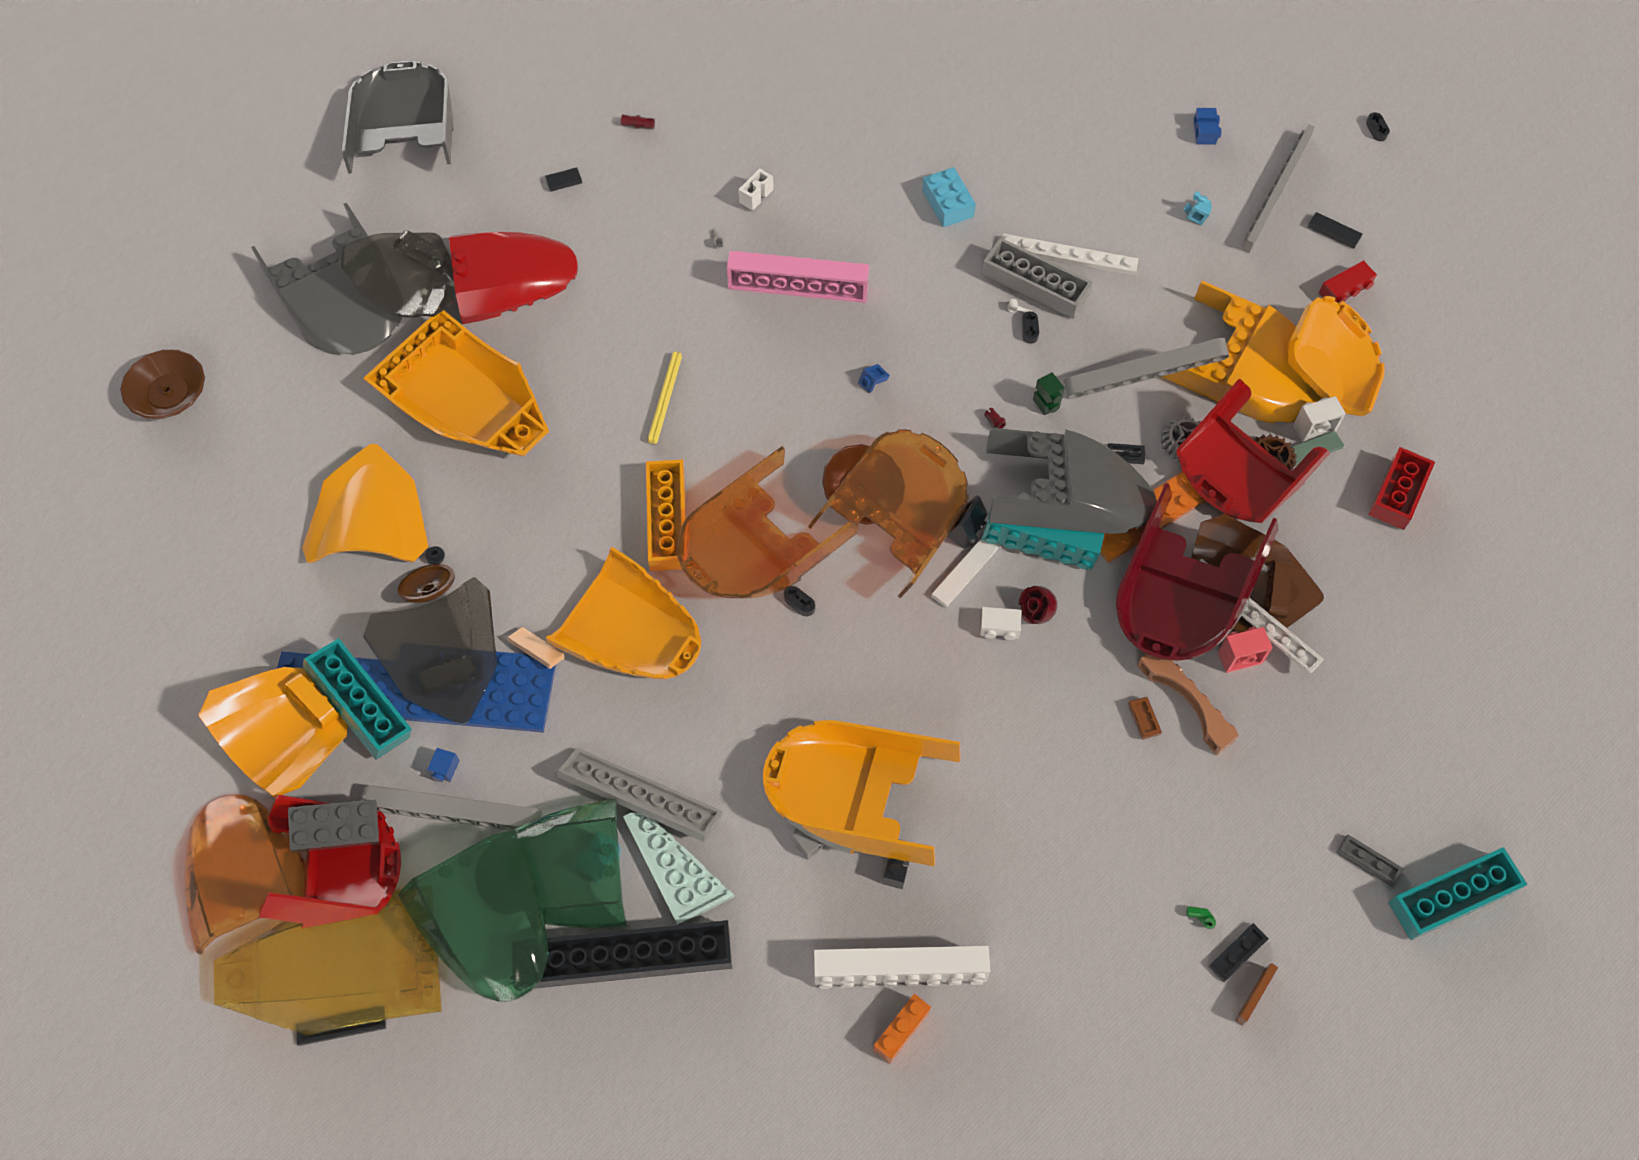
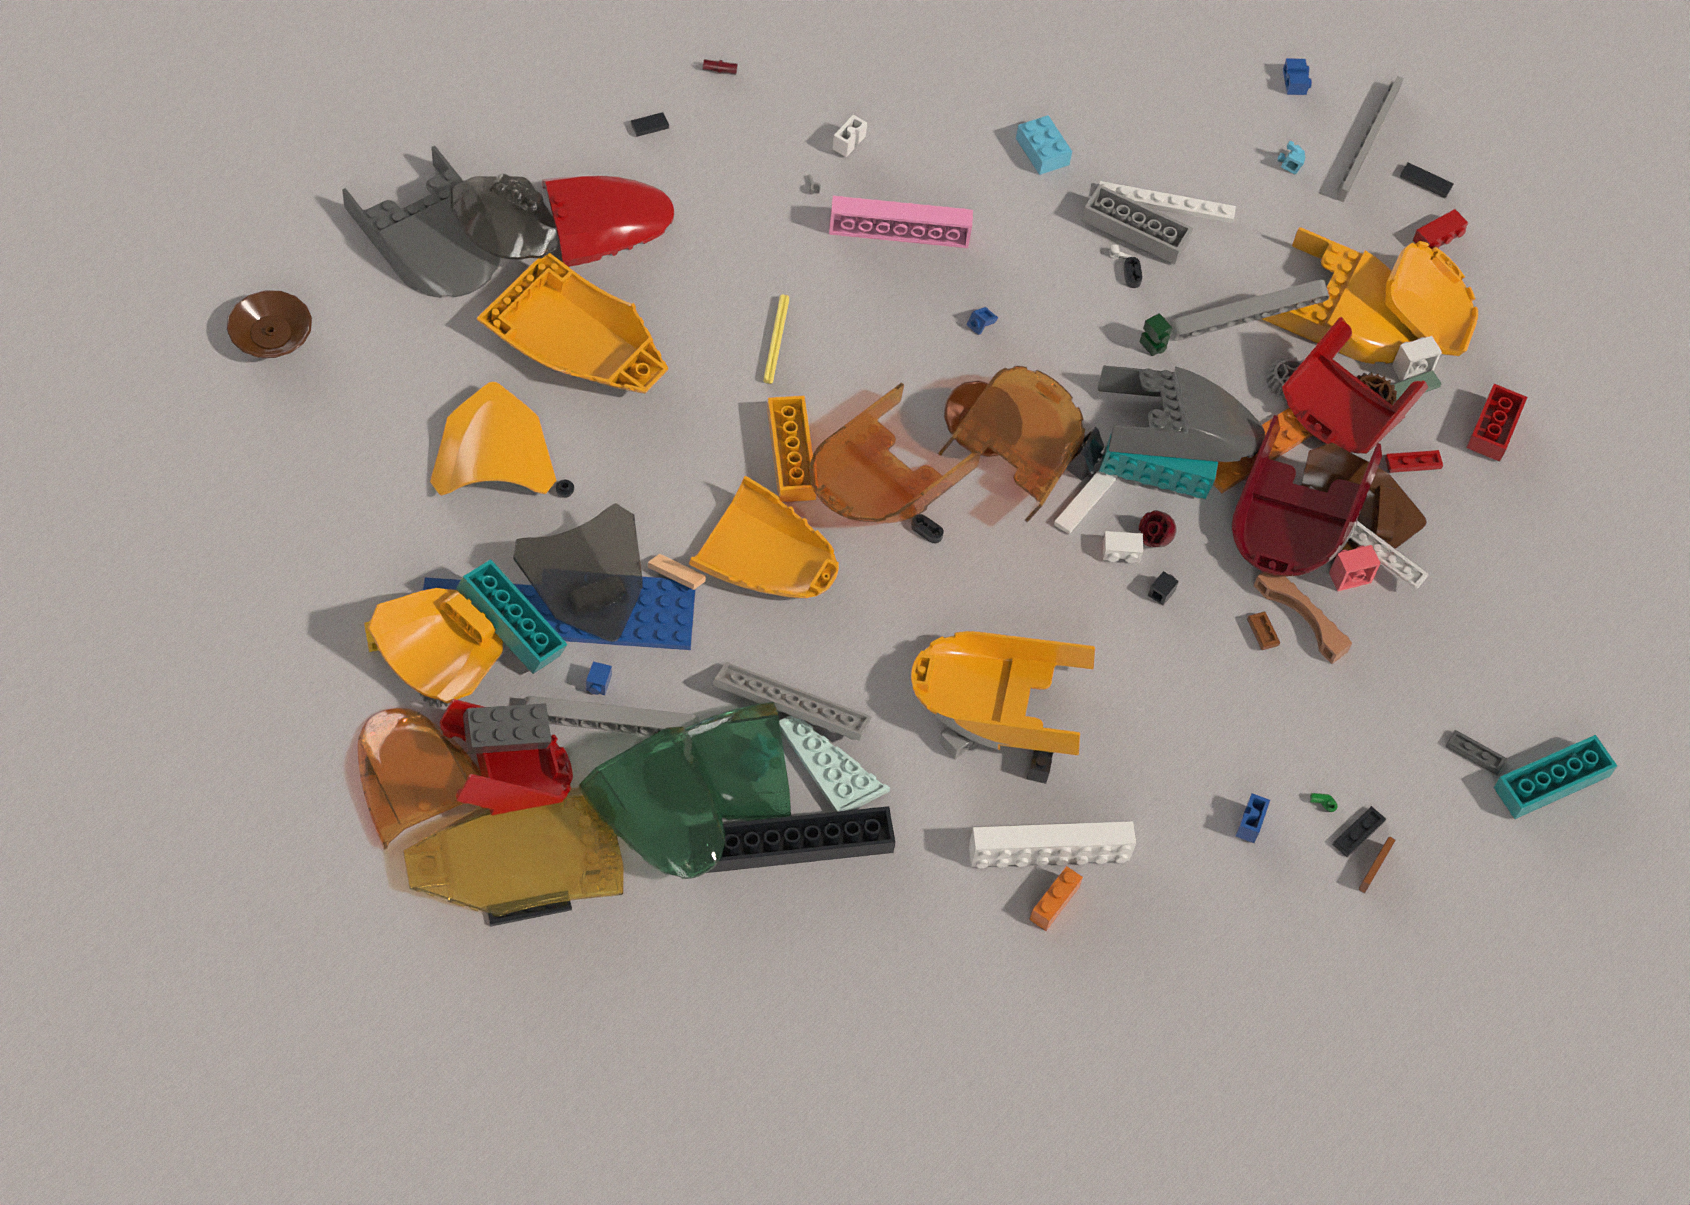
camera: 10 degrees left, 5 degrees down
dark grey windscreen [342,61,454,174] -> none
reddish brown dish [398,564,455,603] -> none
dark red pin [984,407,1006,429] -> none
black tile [1107,443,1145,465] -> none
black beam [1366,112,1390,141] -> none
none -> black brick [1148,571,1179,606]
none -> blue brick [1236,793,1270,843]
none -> red plate [1385,450,1443,473]

